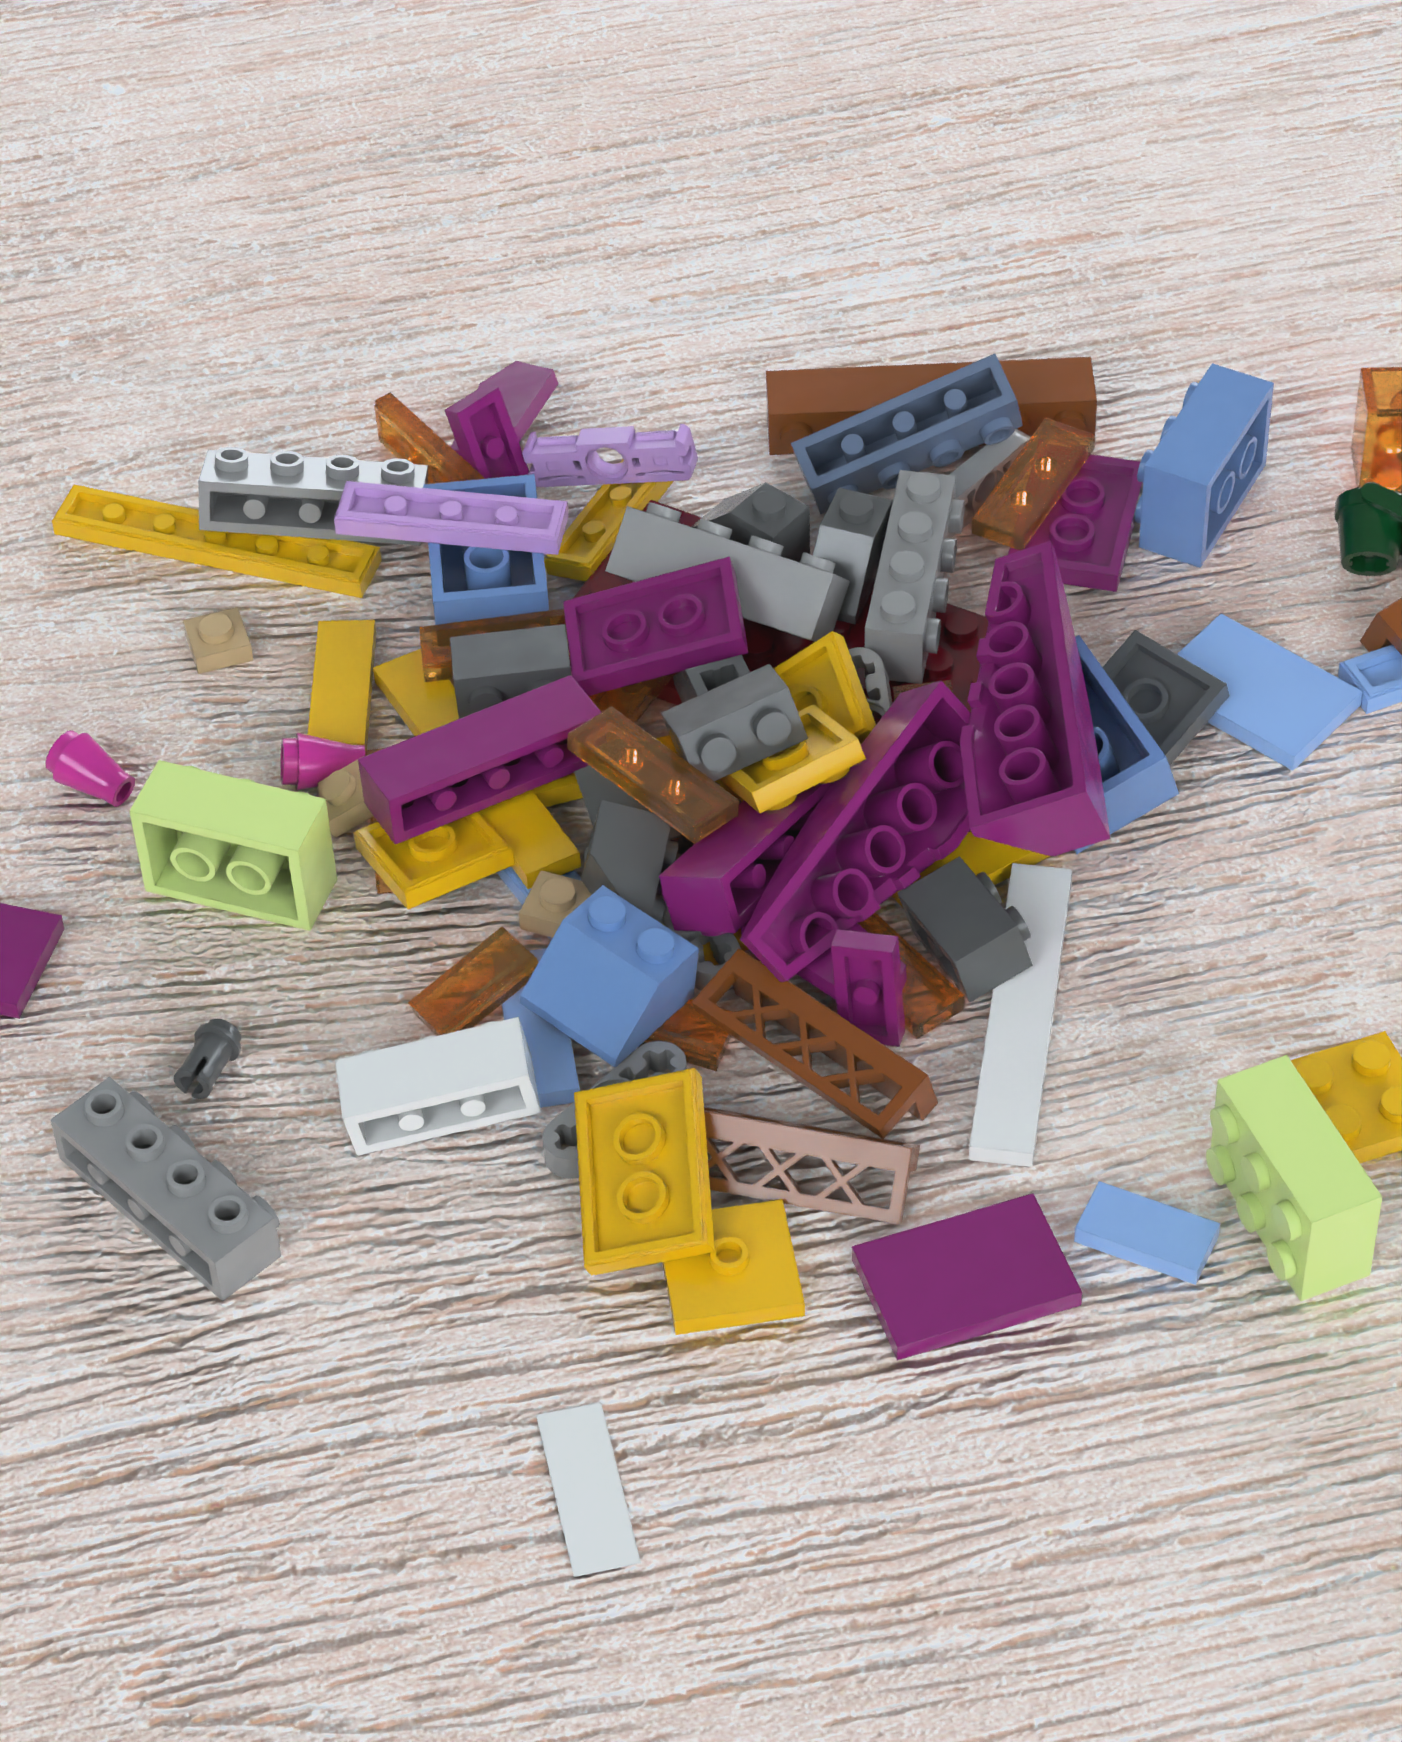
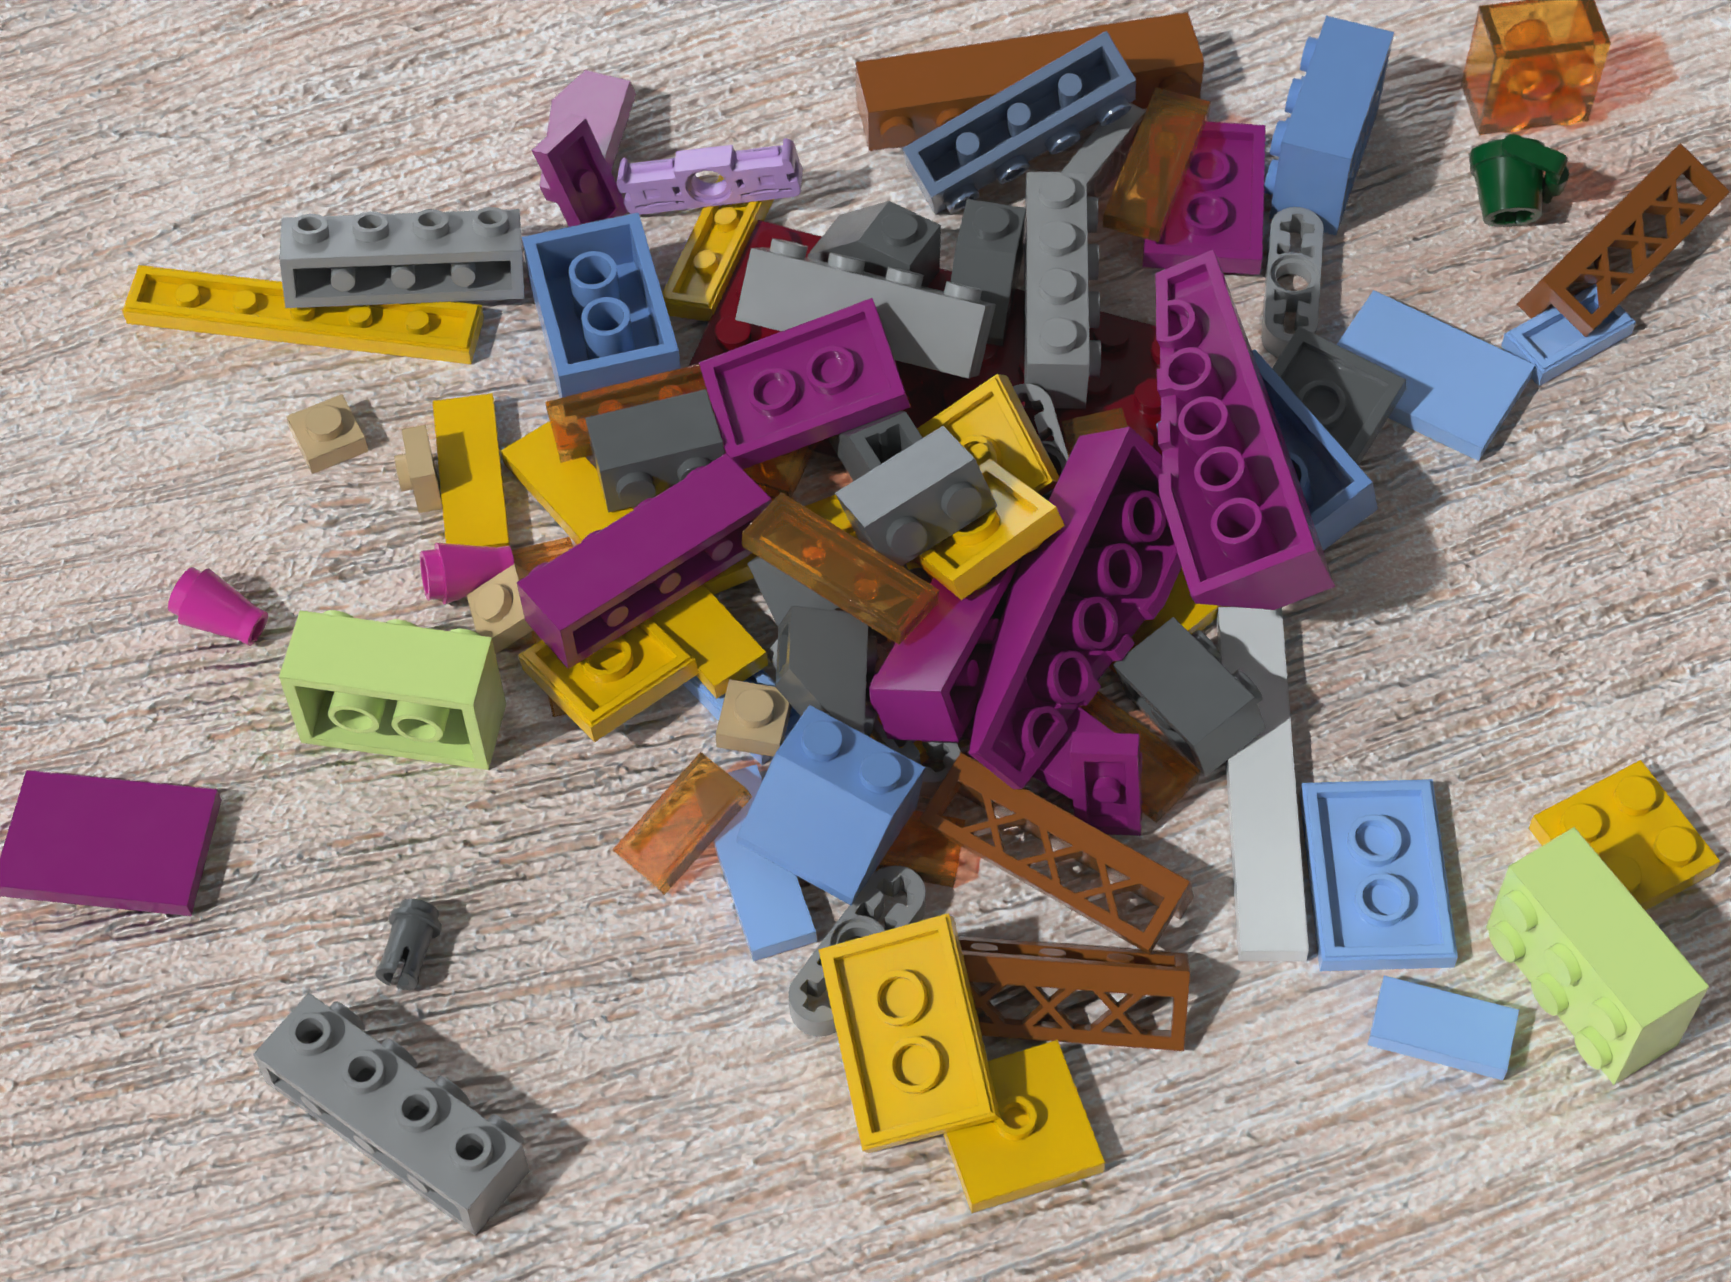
camera: 10 degrees left, 10 degrees up
lavender tile [334,481,569,555] -> none
white brick [335,1017,541,1156] -> none
clear orange tile [374,392,485,484] -> none
magenta tile [852,1193,1082,1361] -> none
none -> tan plate [394,425,442,513]
none -> light grey beam [1261,207,1324,358]
none -> light blue tile [1299,779,1458,971]

